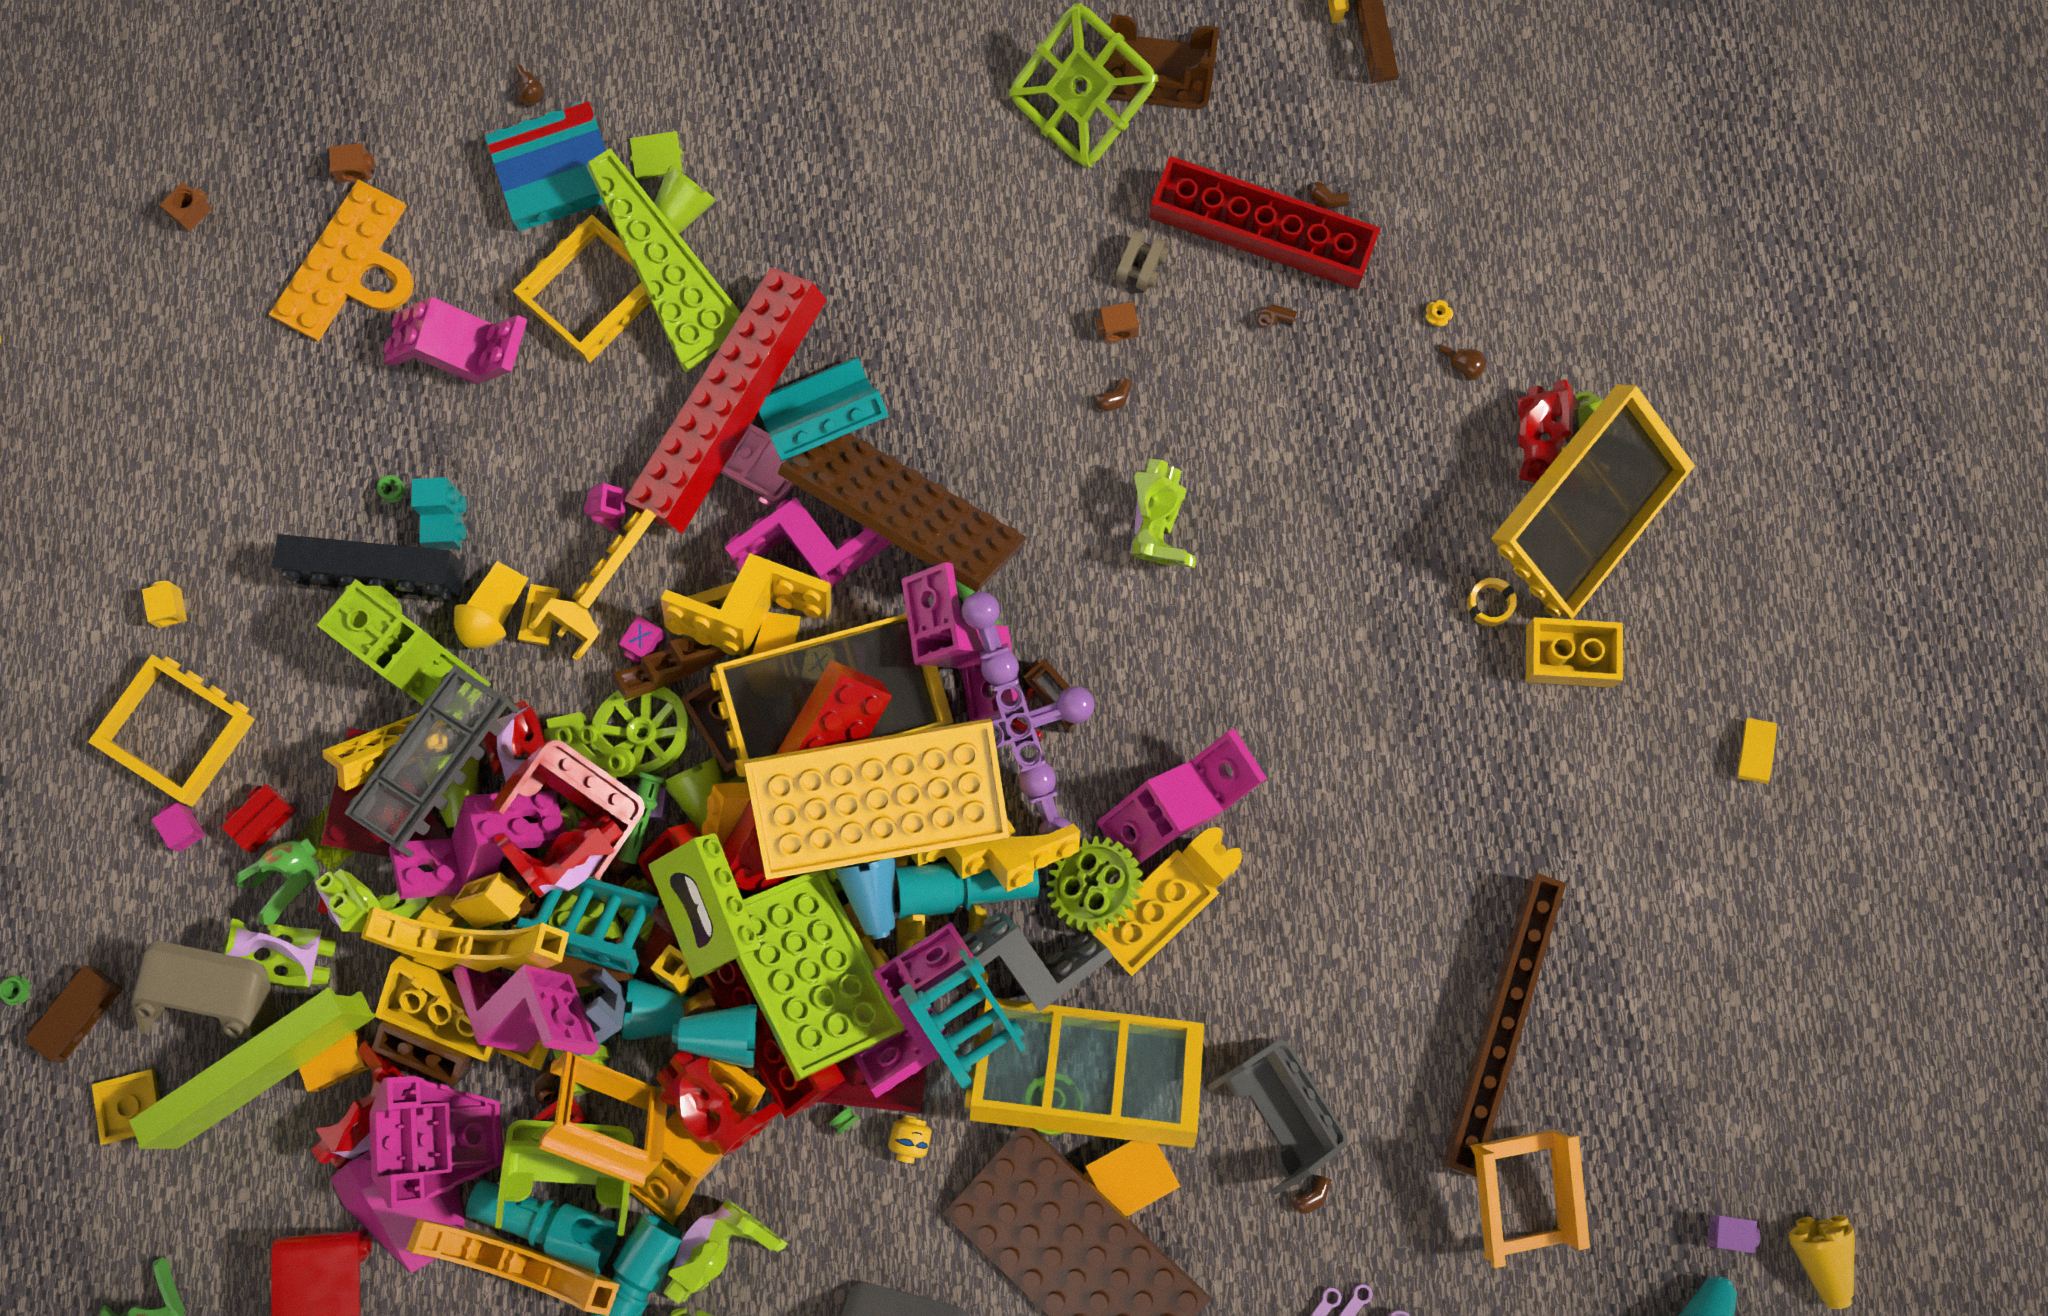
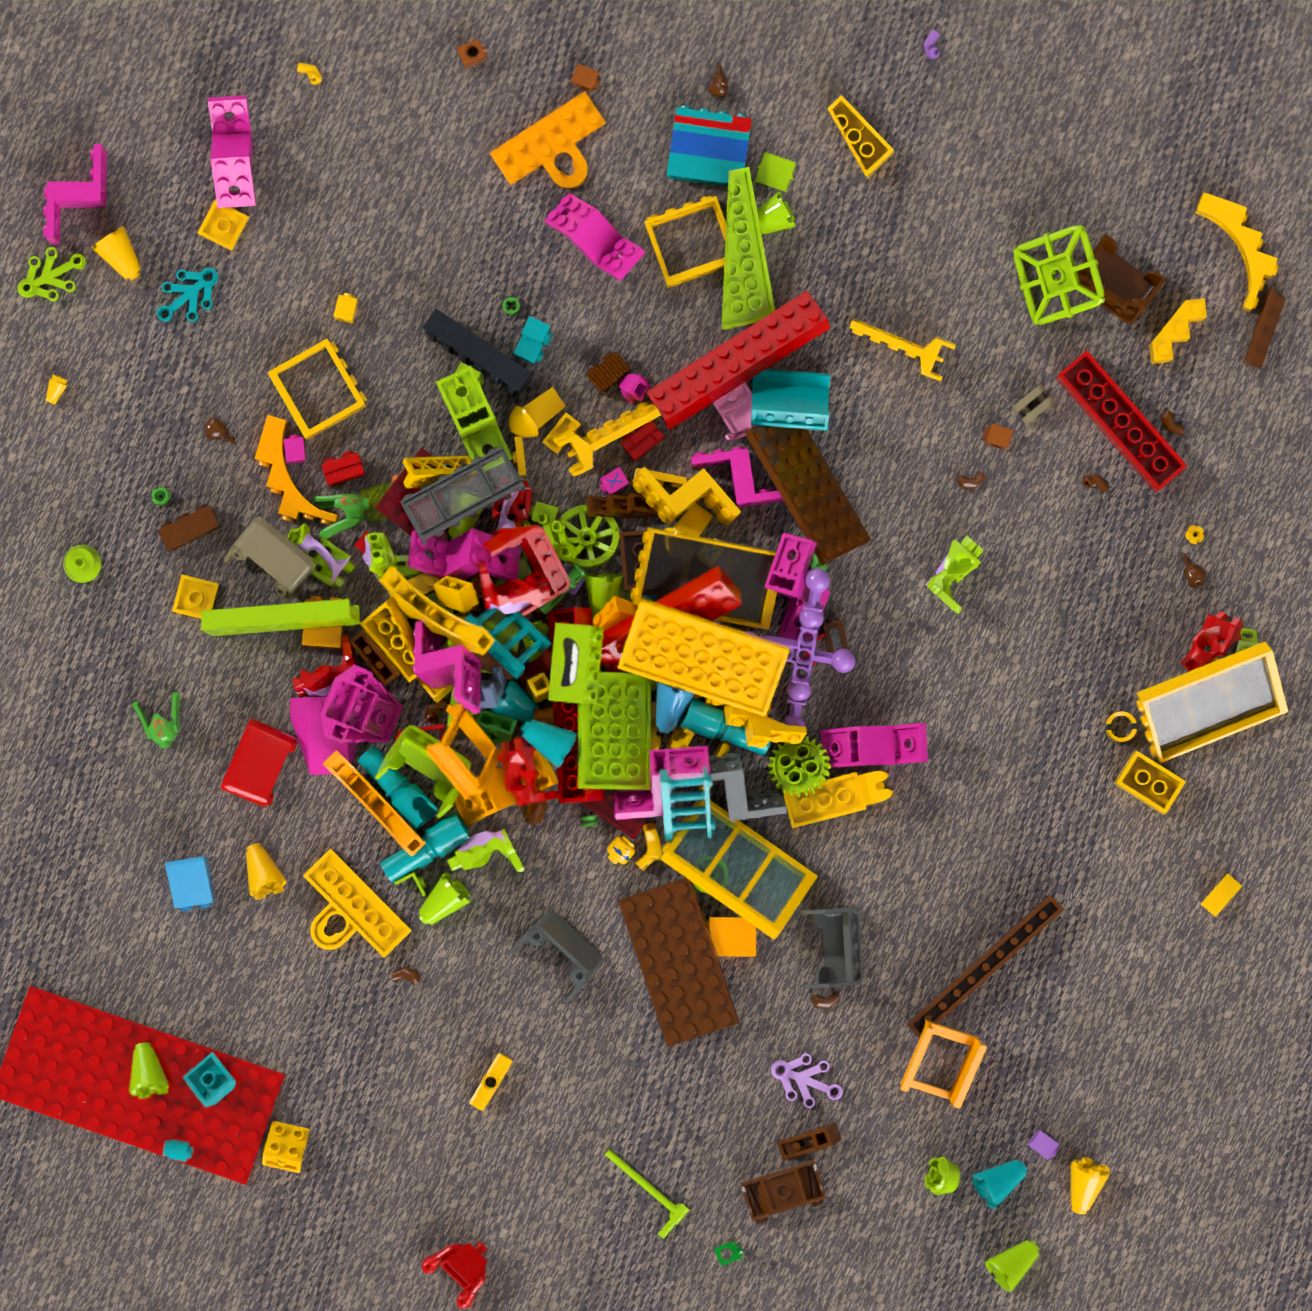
camera: 20 degrees right, 10 degrees up
none -> reddish brown piece [204,418,235,444]
none -> light orange arch [254,415,339,526]
none -> bright green brick [476,709,518,745]
none -> yellow plate [512,436,527,477]
none -> reddish brown brick [523,801,547,826]
none -> reddish brown brick [586,351,631,395]
none -> red brick [621,420,665,462]
none -> yellow arm [635,823,662,871]
none -> yellow wedge [828,95,894,179]
none -> yellow hinge [849,318,956,381]
none -> yellow brick [1149,298,1207,364]

